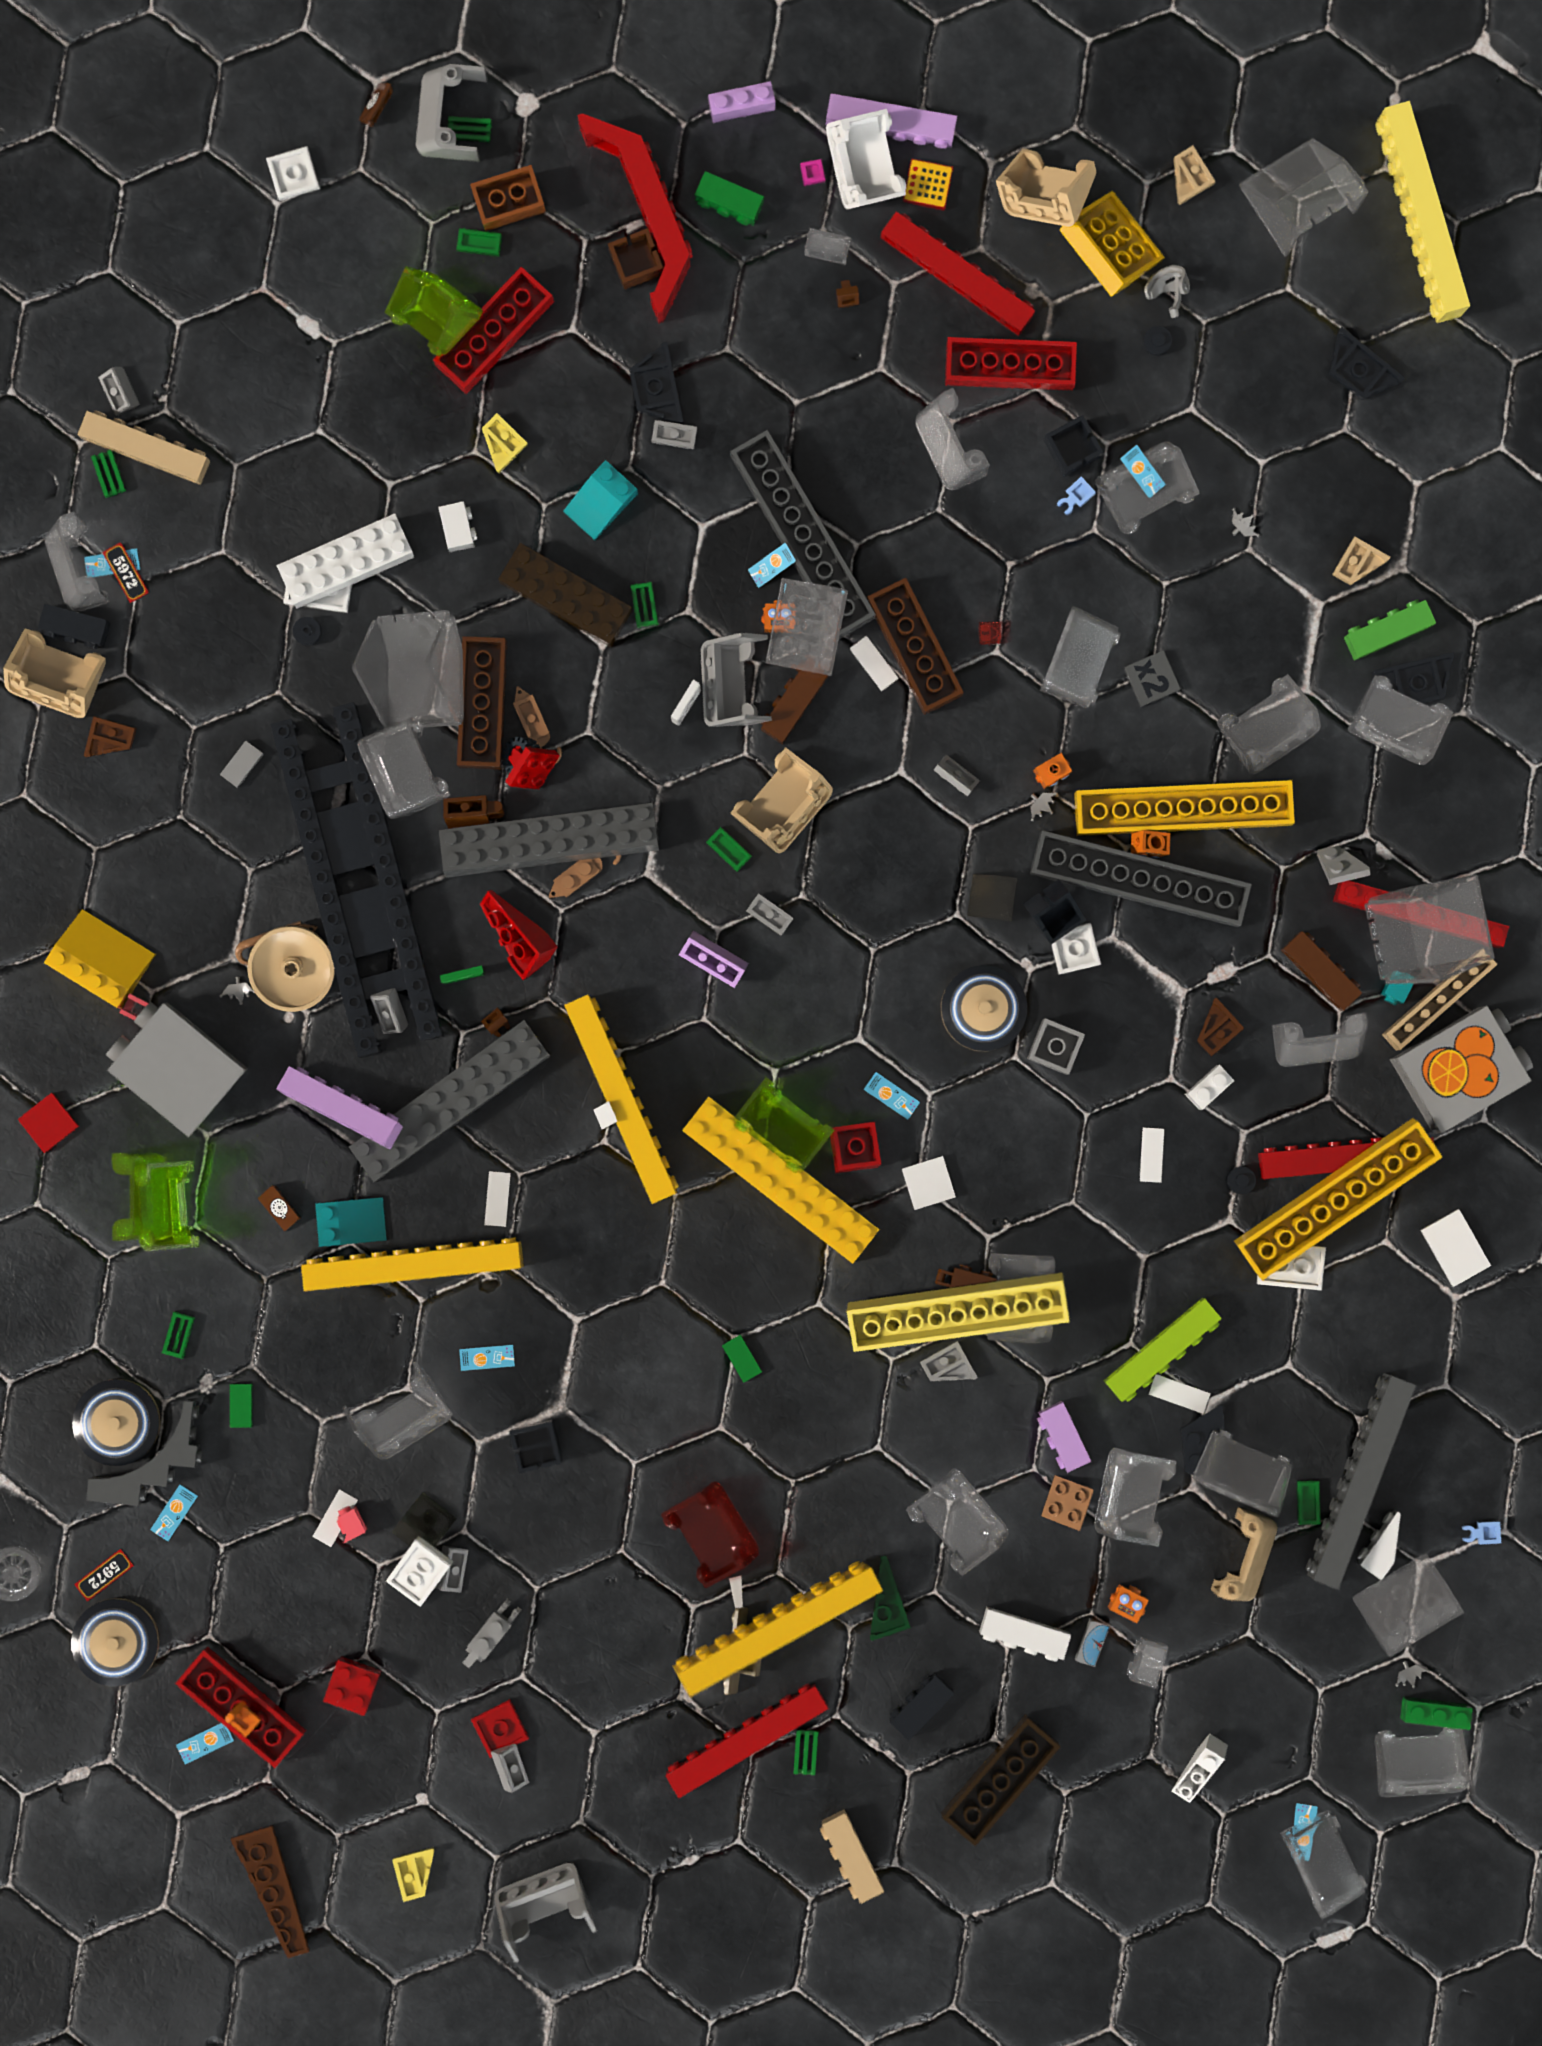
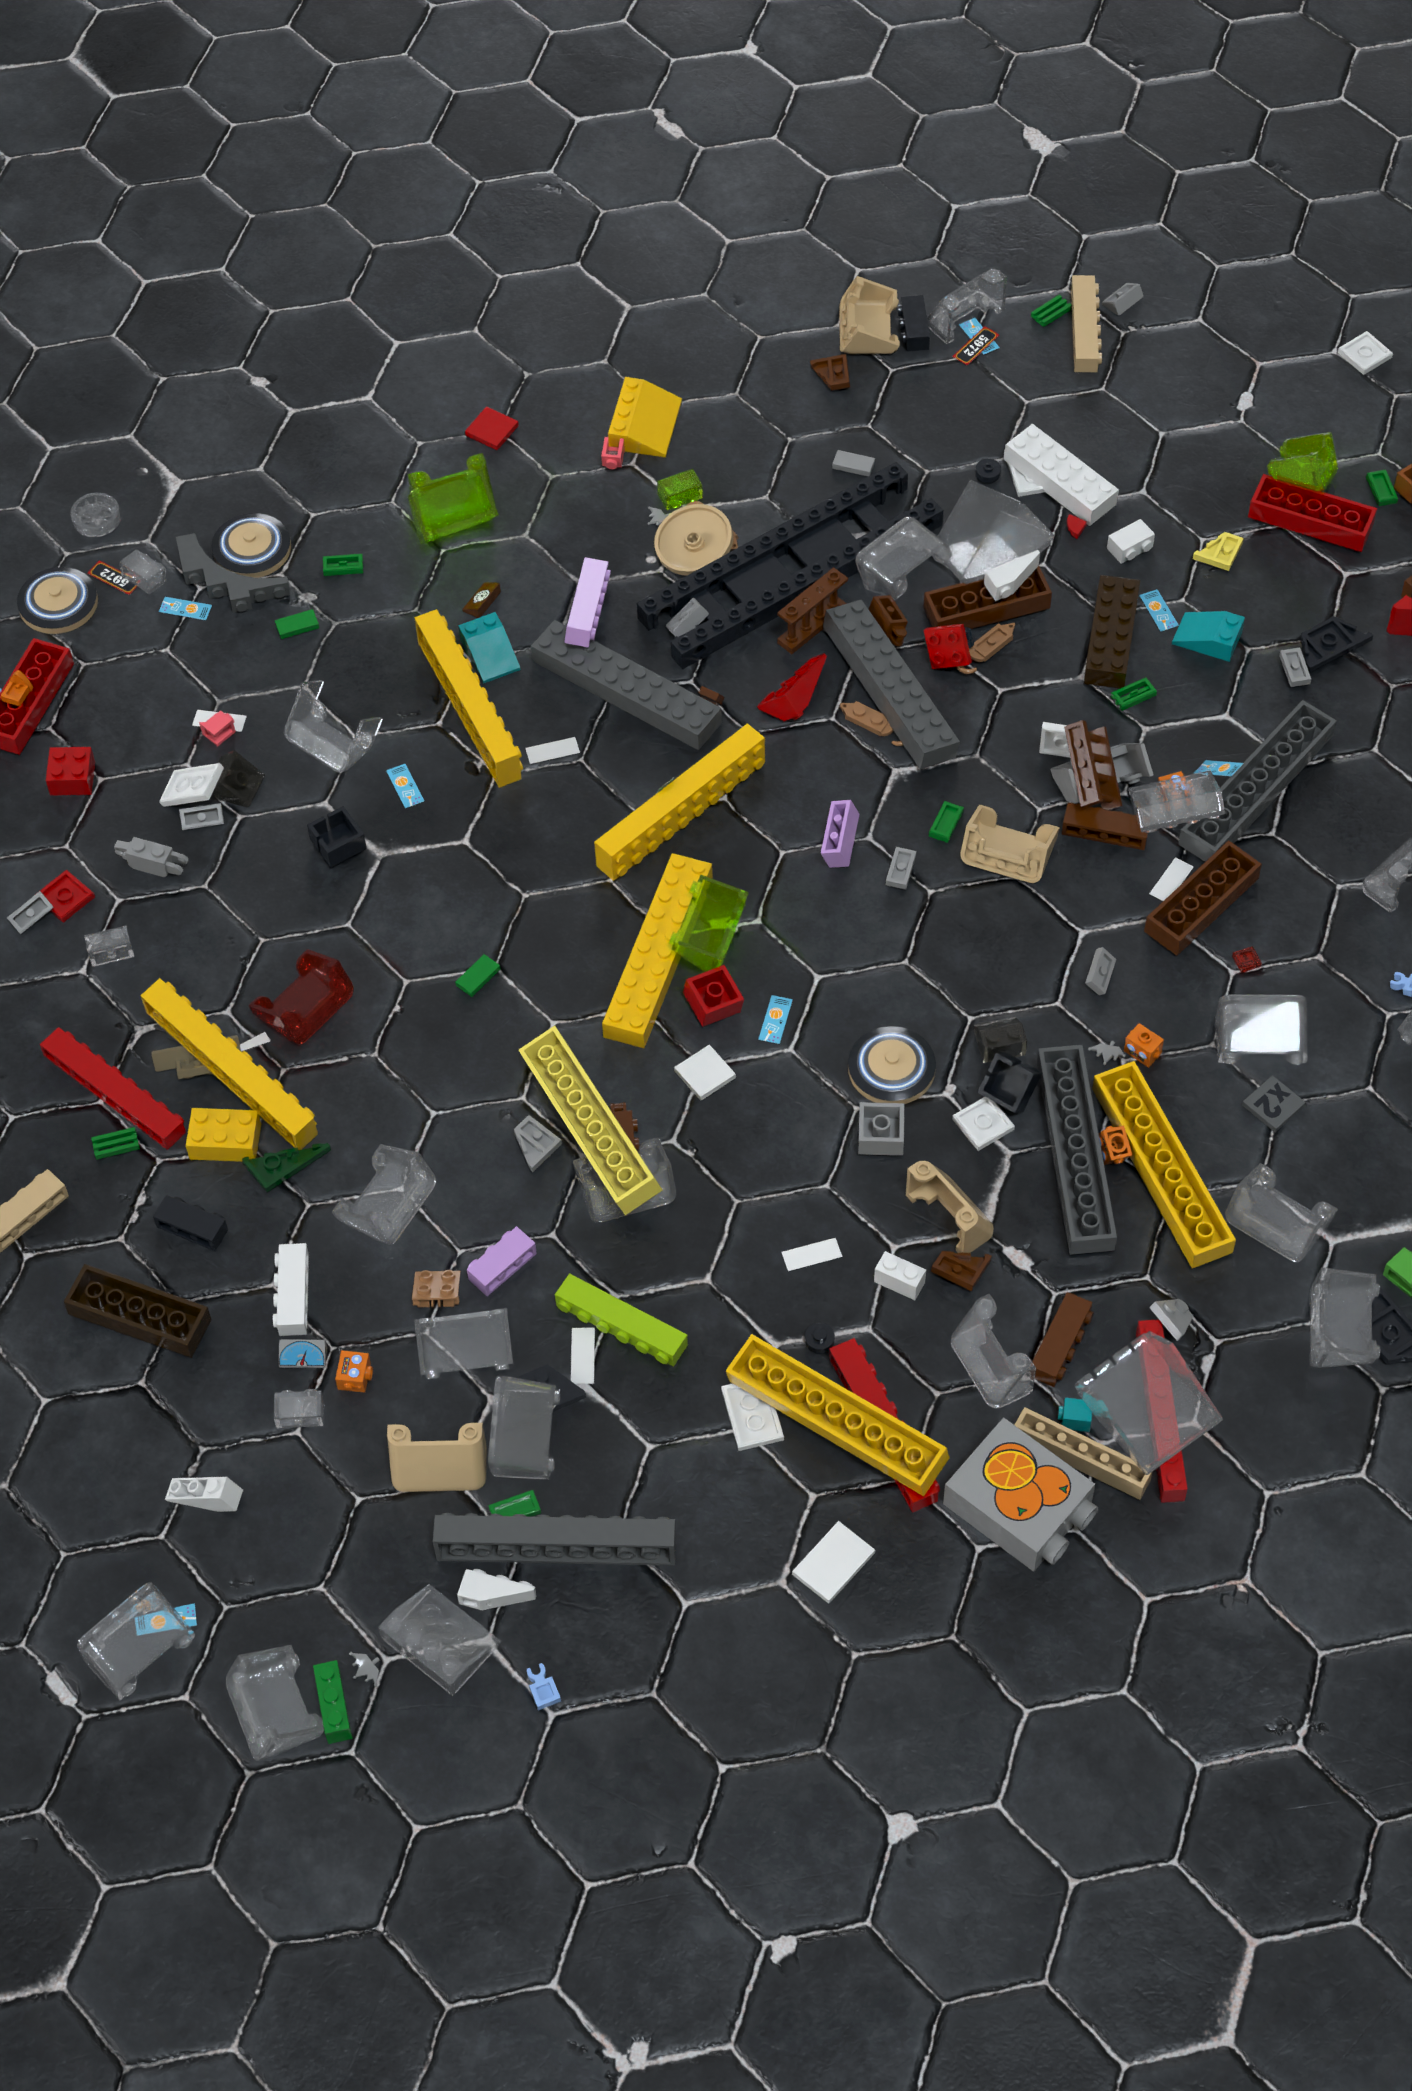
camera: 75 degrees right, 30 degrees down
light grey brick [106,1002,248,1137] -> none
green tile [440,965,485,984] -> none
none -> clear brick [84,926,134,967]
none -> clear brick [120,549,167,594]
none -> yellow brick [186,1108,261,1162]
none -> clear neon green brick [657,469,703,510]
none -> reddish brown fence [777,567,848,654]
none -> tan windscreen [906,1161,993,1253]
none -> white slope [984,550,1040,601]
none -> reddish brown fence [1064,720,1122,810]
none -> red tile [1067,514,1087,539]
none -> medium azure sticker [1139,590,1179,631]

